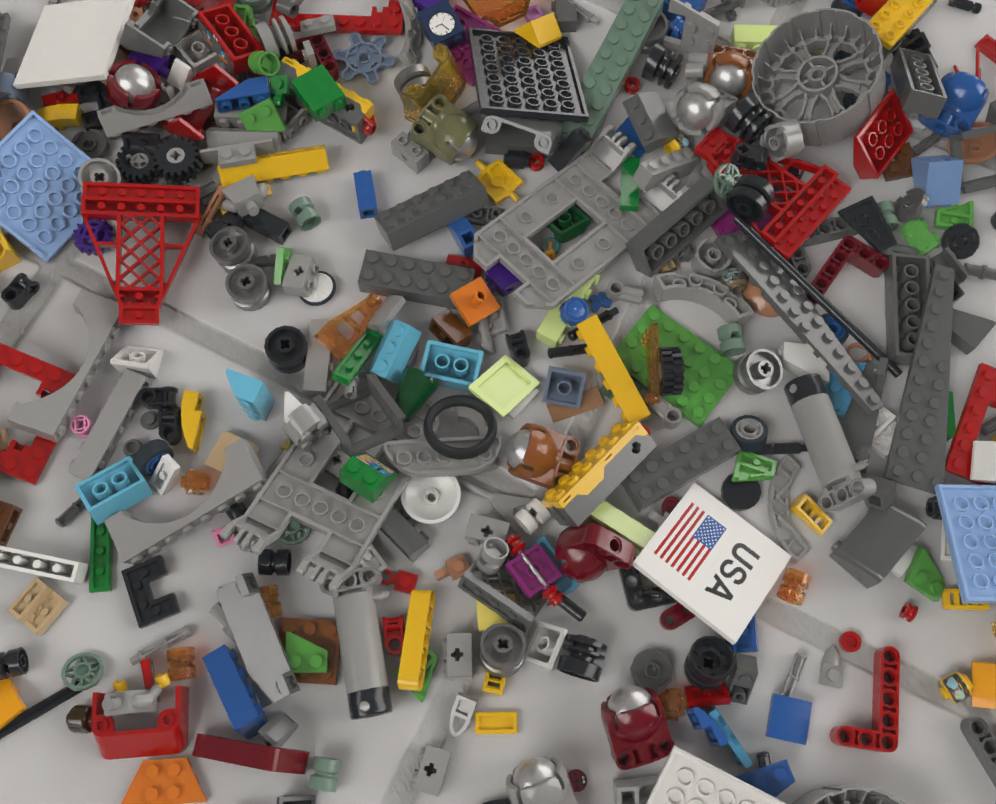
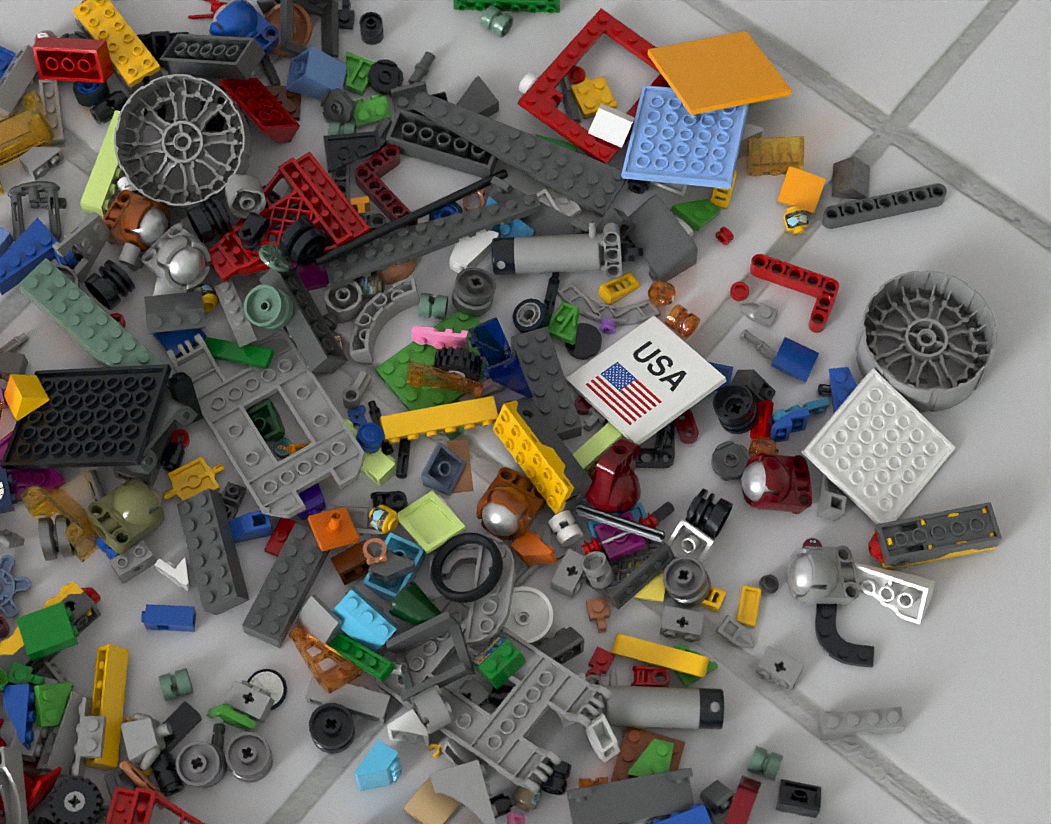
camera: 75 degrees left, 5 degrees down
none -> white slope [155,557,191,592]
none -> sand green wheel [244,285,293,330]
none -> light orange tile [350,196,370,213]
none -> nougat piece [363,538,388,565]
none -> dark grey slope [368,548,415,583]
none -> head [369,505,399,534]
none -> bright pink wing [411,326,469,350]
none -> clear blue windscreen [469,317,533,398]
none -> orange slope [510,530,557,565]
none -> black axle [575,504,666,542]
none -> white slope [586,713,620,763]
none -> medium lavender bush [599,318,617,334]
none -> black tile [621,243,643,262]
none -> clear orange head [648,281,676,306]
none -> dark grey plate [759,575,779,594]

